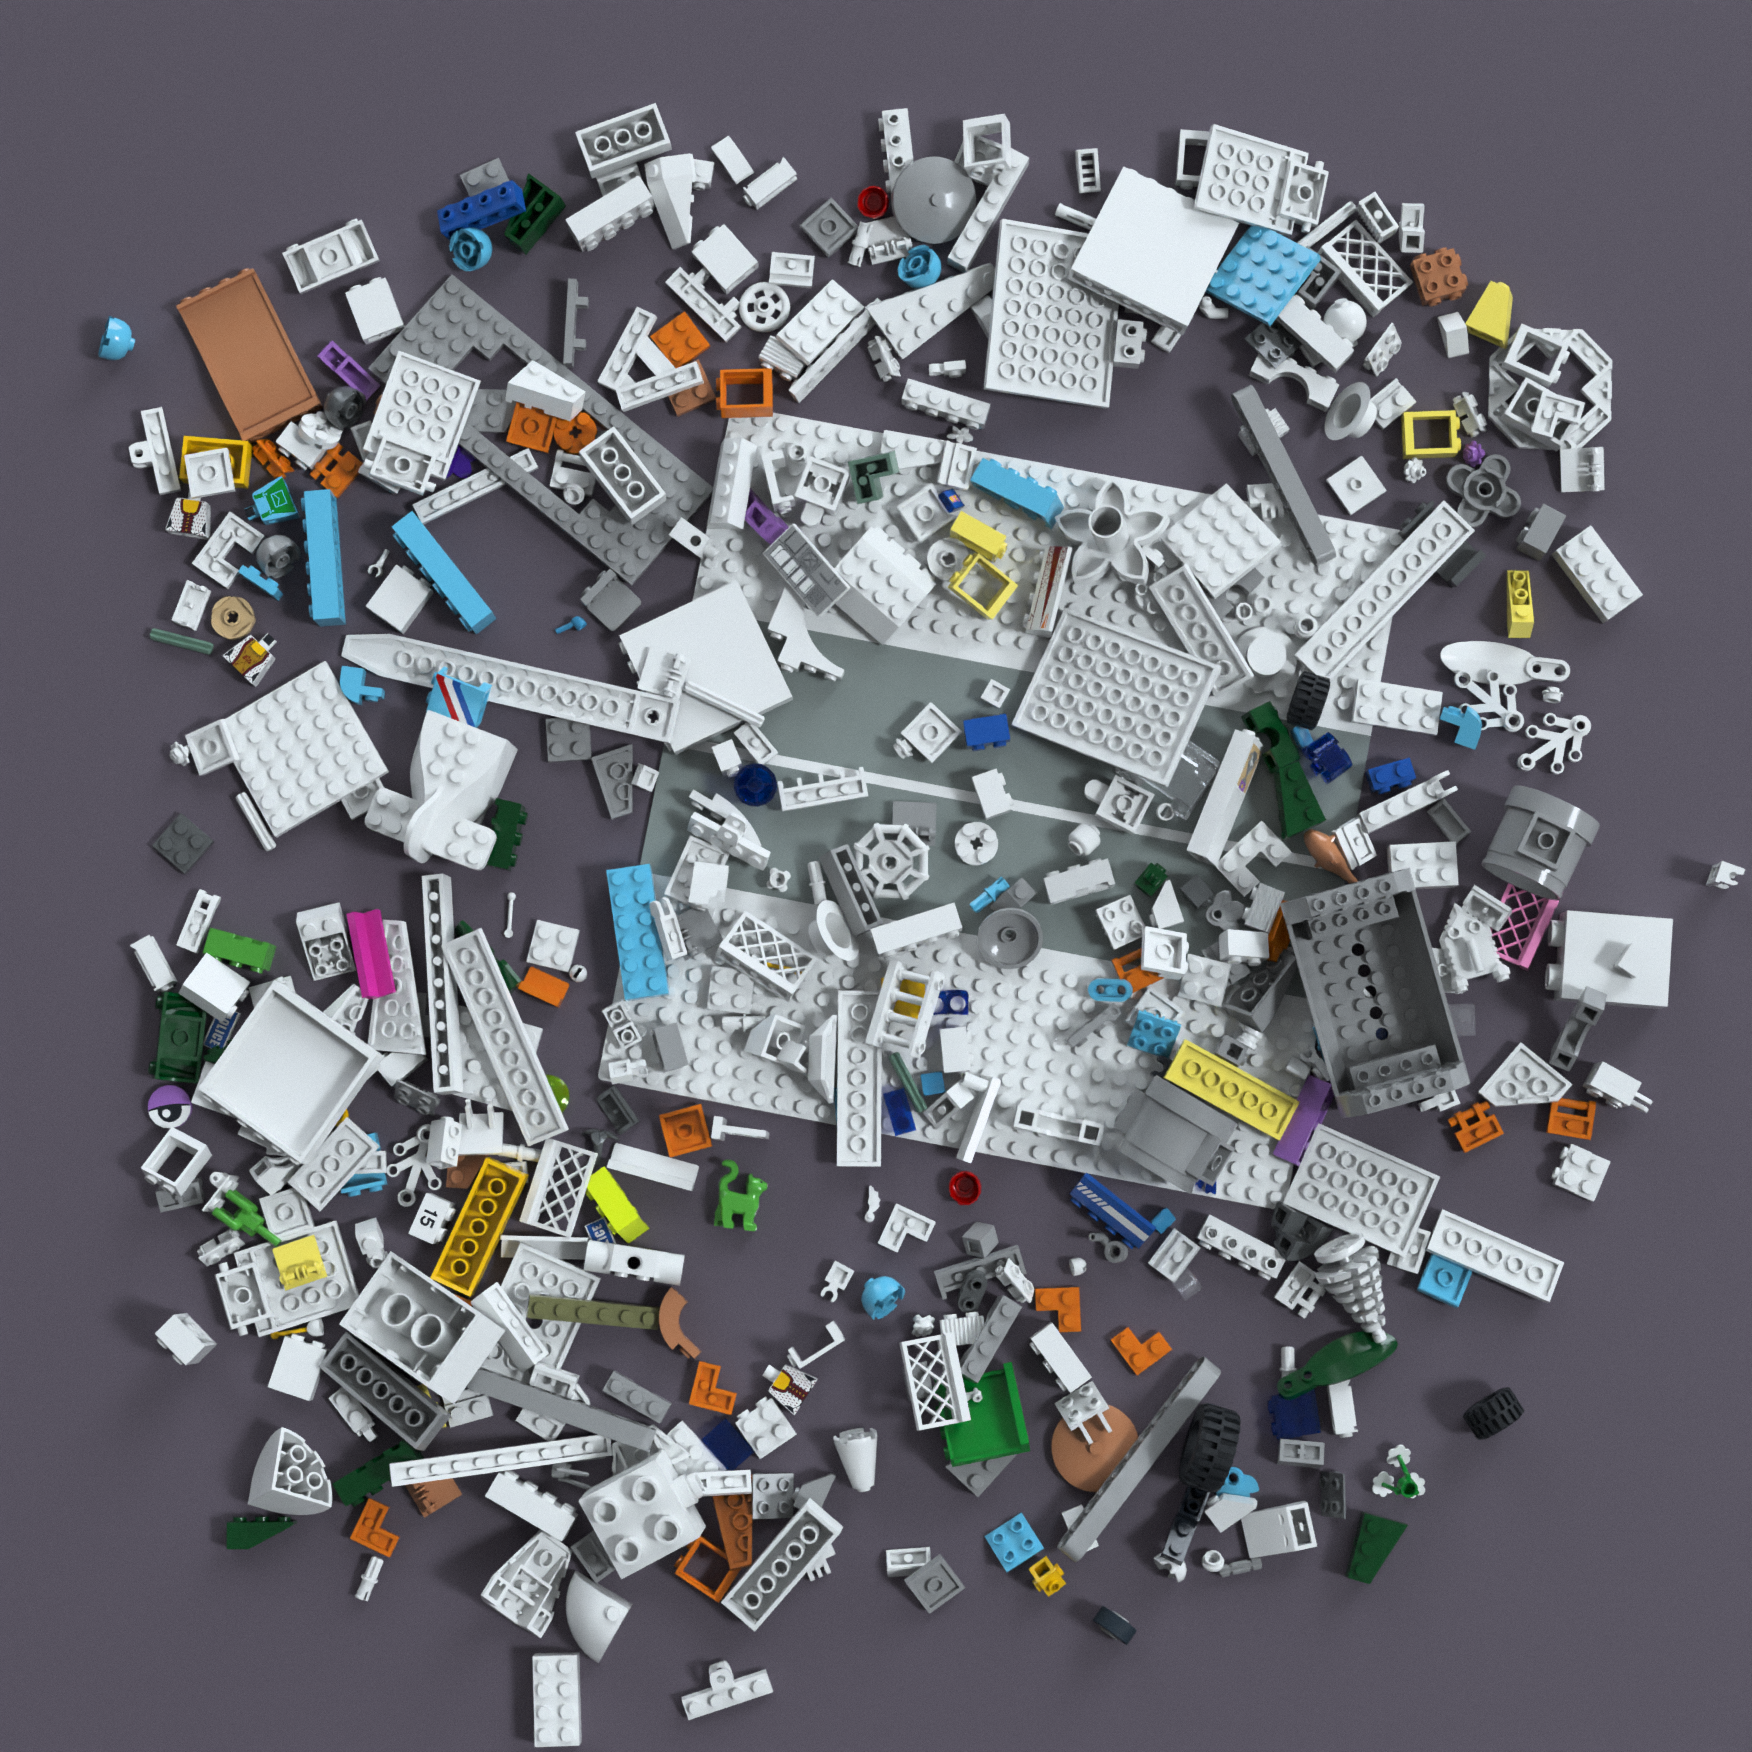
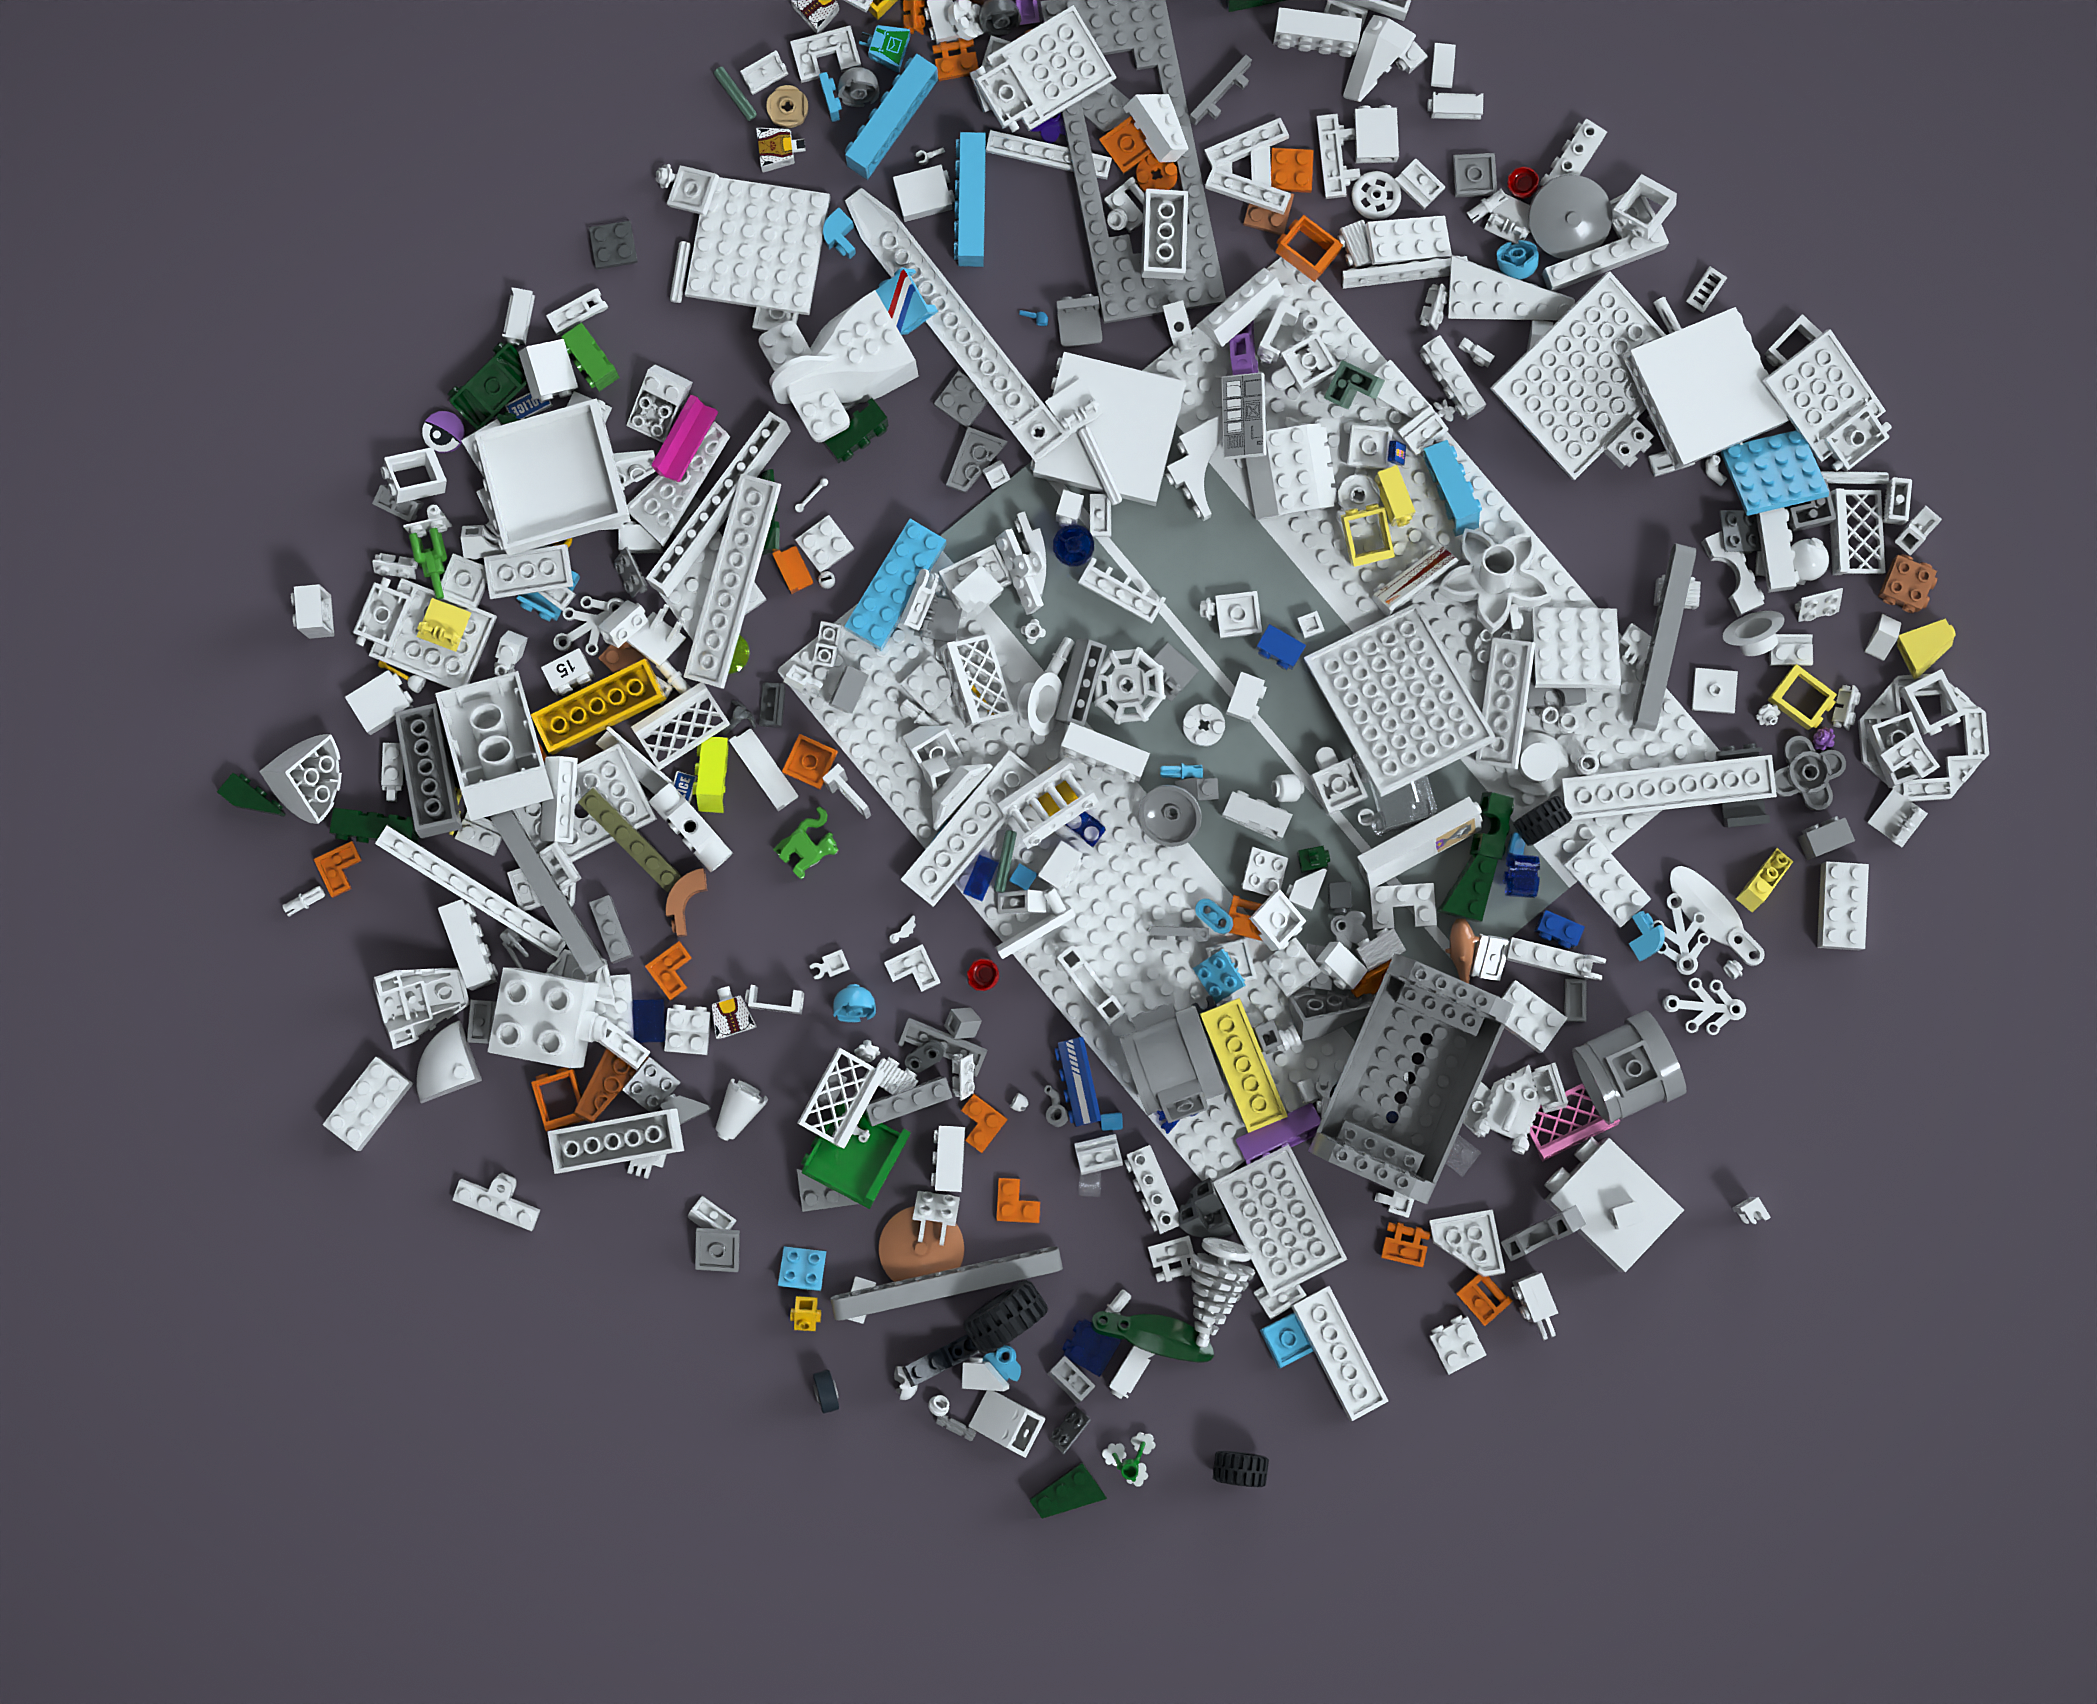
camera: 30 degrees right, 0 degrees up
nougat hinge [405,1478,462,1518] -> none

